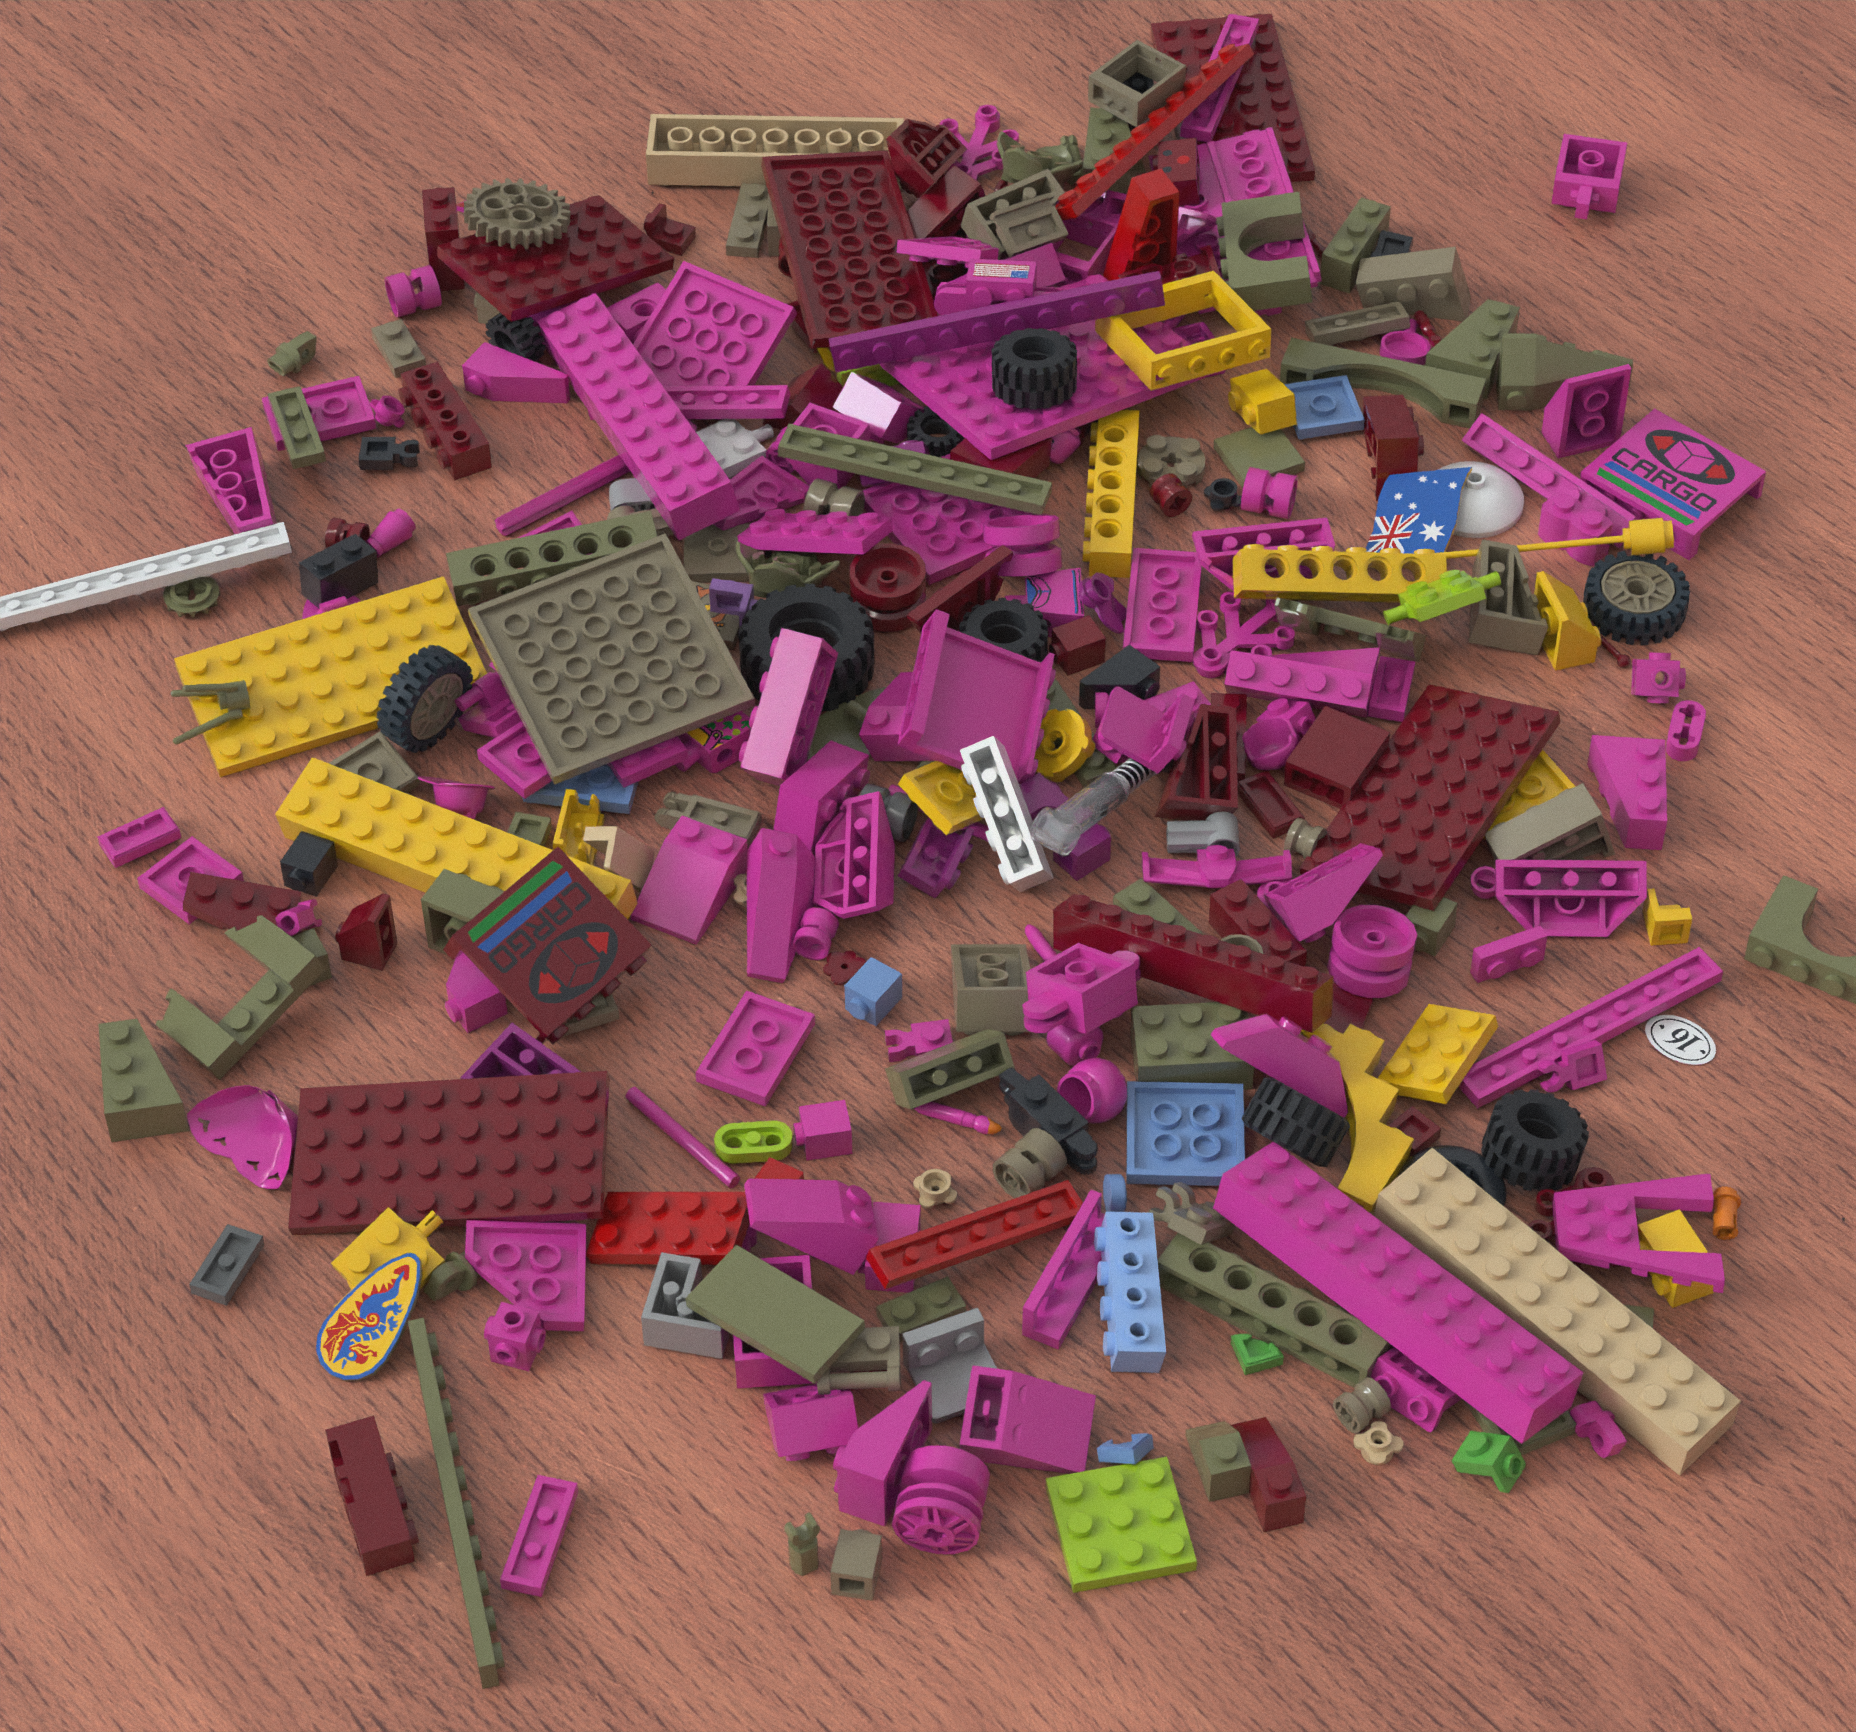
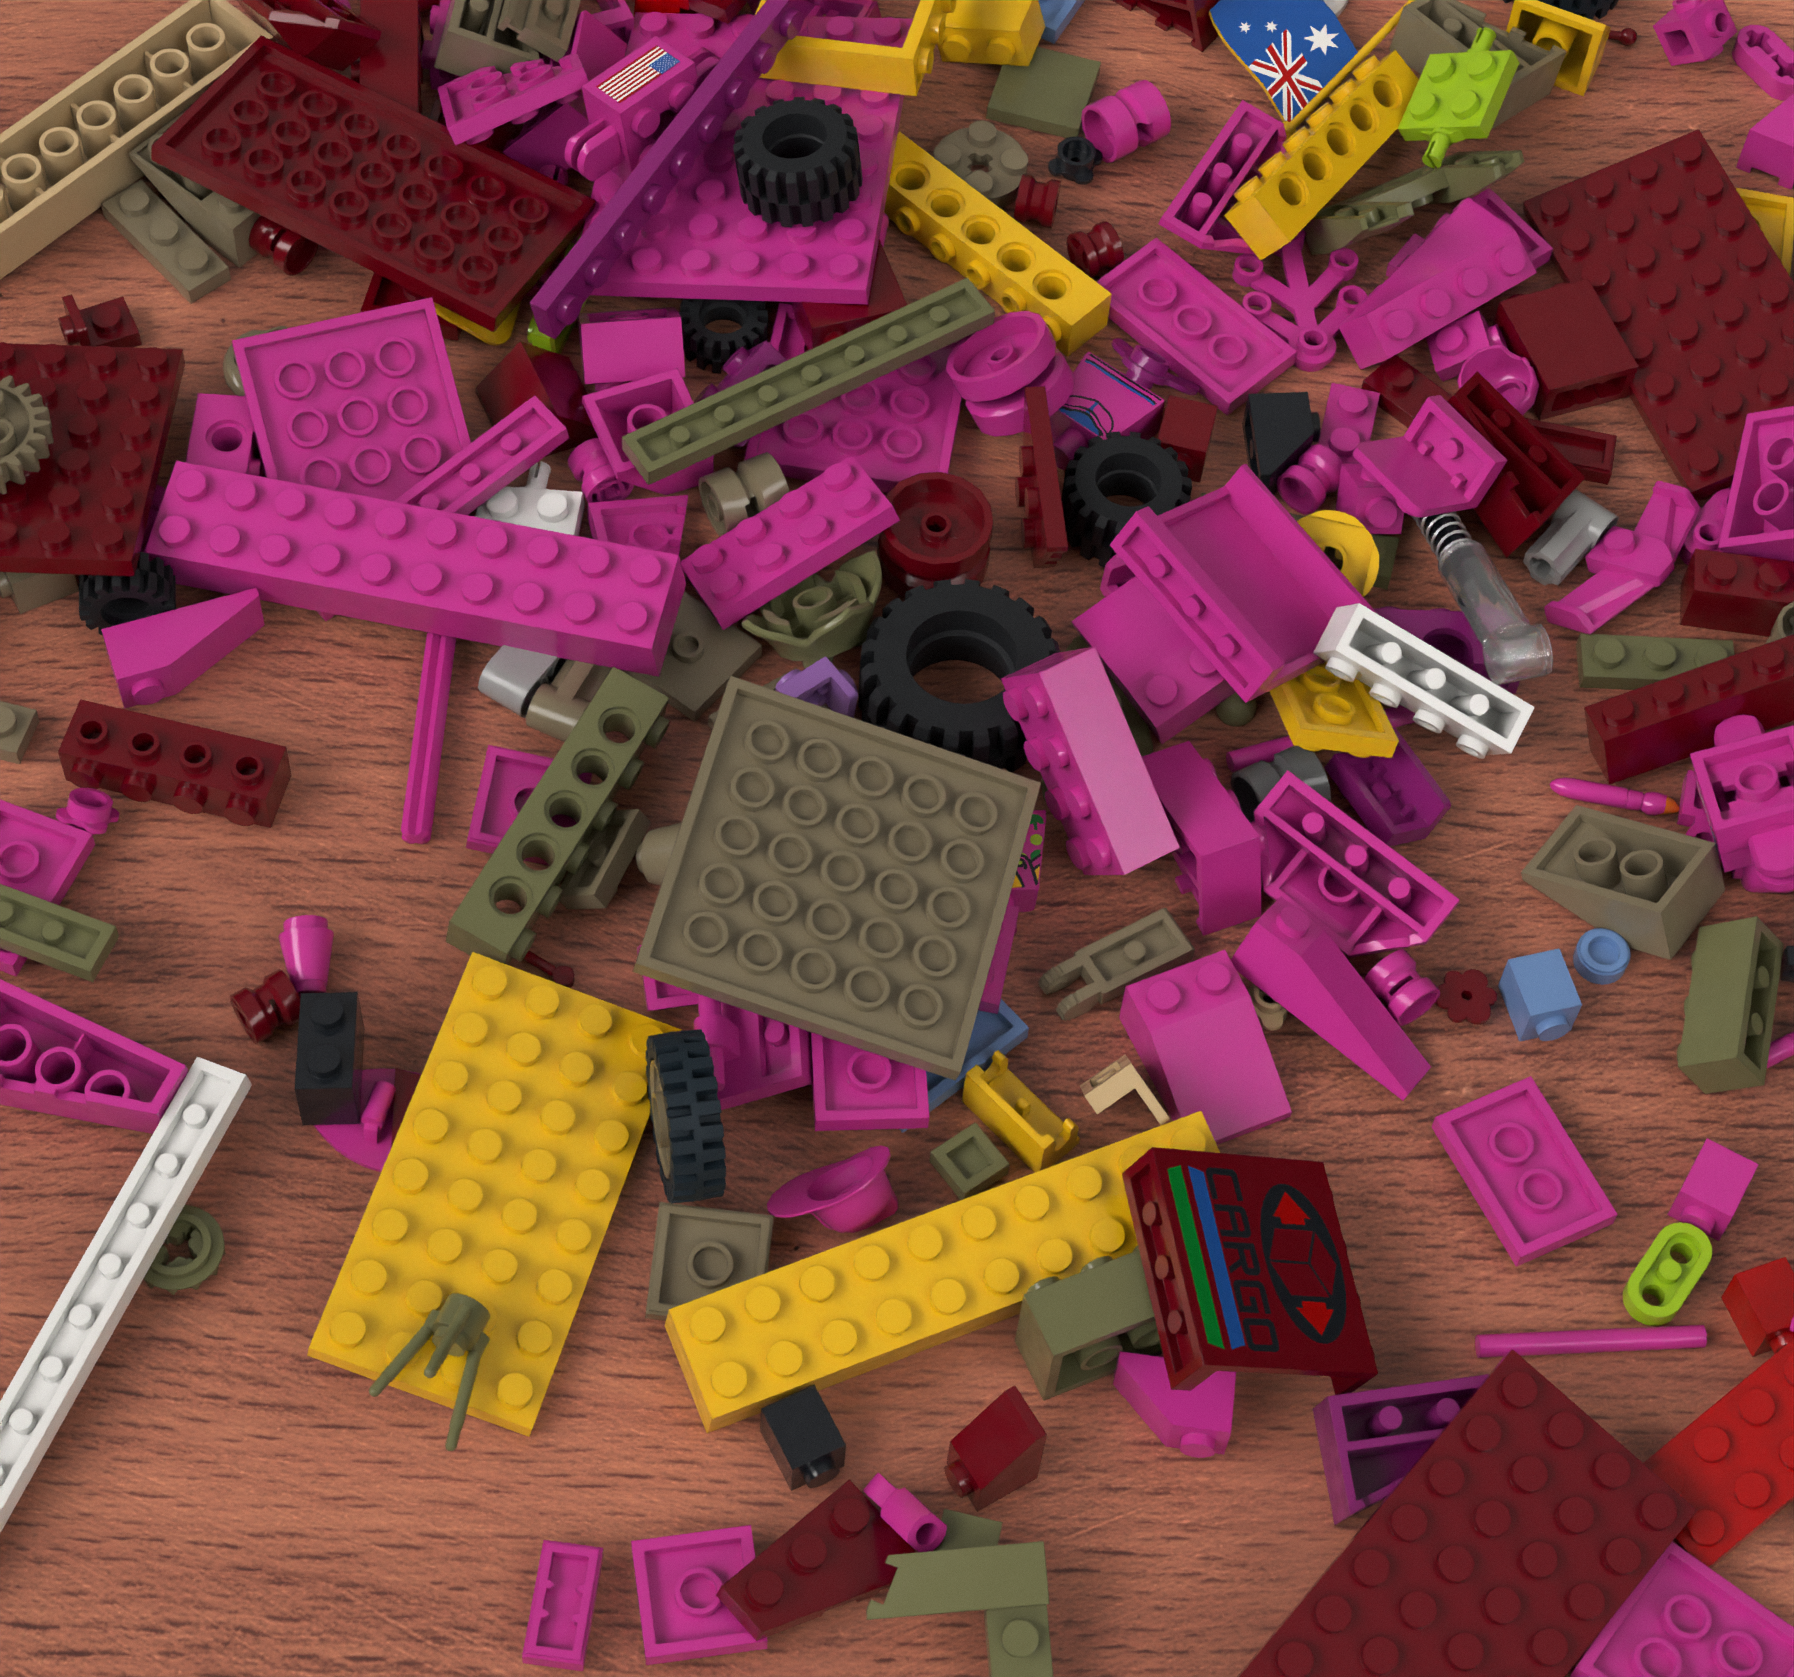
camera: 55 degrees left, 10 degrees up
black plate [359,437,420,470] -> none
dark pink plate [885,1019,953,1062] -> none
dark tan wheel [1284,818,1327,859] -> none
none -> dark red wheel [1066,221,1124,278]
none -> medium blue tile [1573,928,1631,985]

